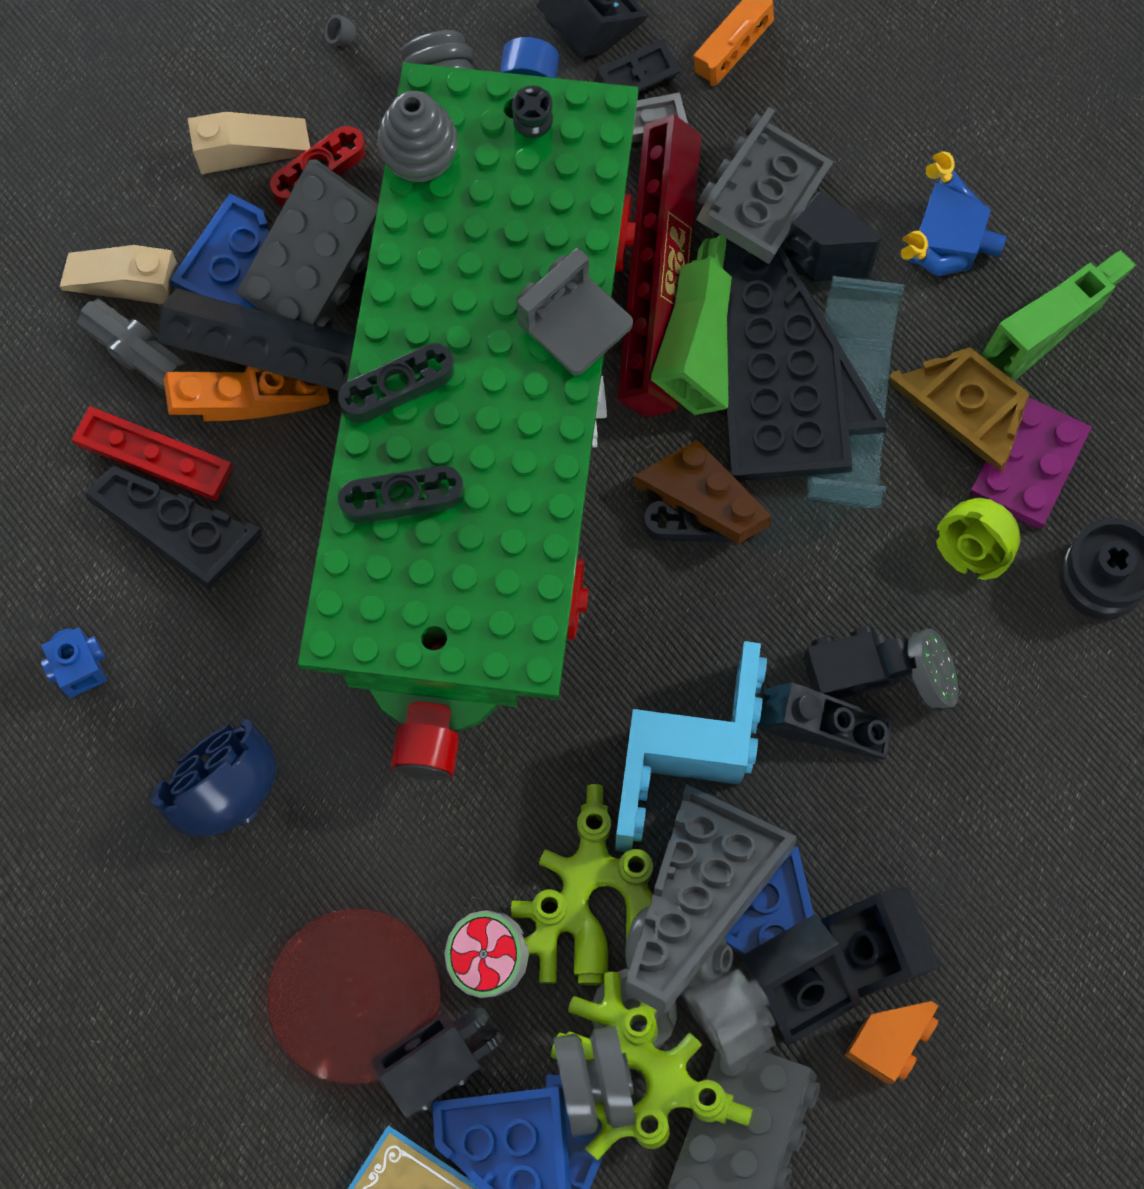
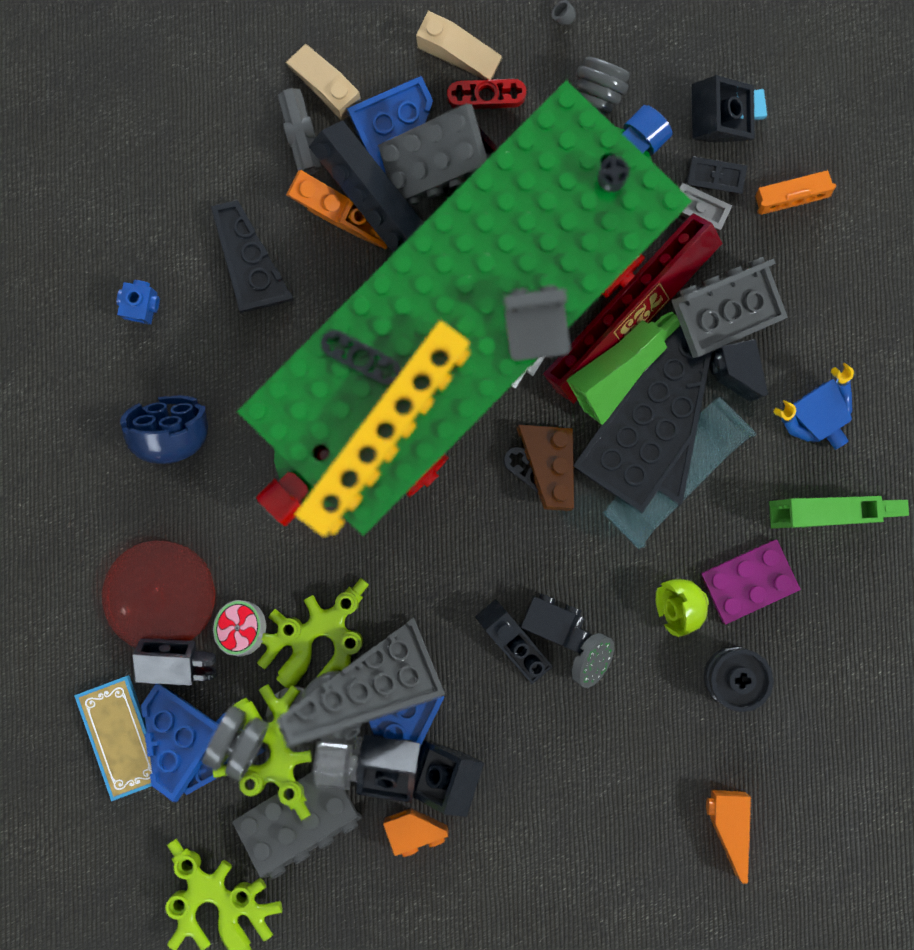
camera: 40 degrees right, 15 degrees up
red plate [72,406,233,502] -> none
black beam [338,343,454,423] -> none
dark grey piece [377,91,458,182] -> none
medium azure bracket [615,641,767,852] -> none
pearl gold wing [889,347,1029,473] -> none
none -> yellow brick [295,321,471,537]

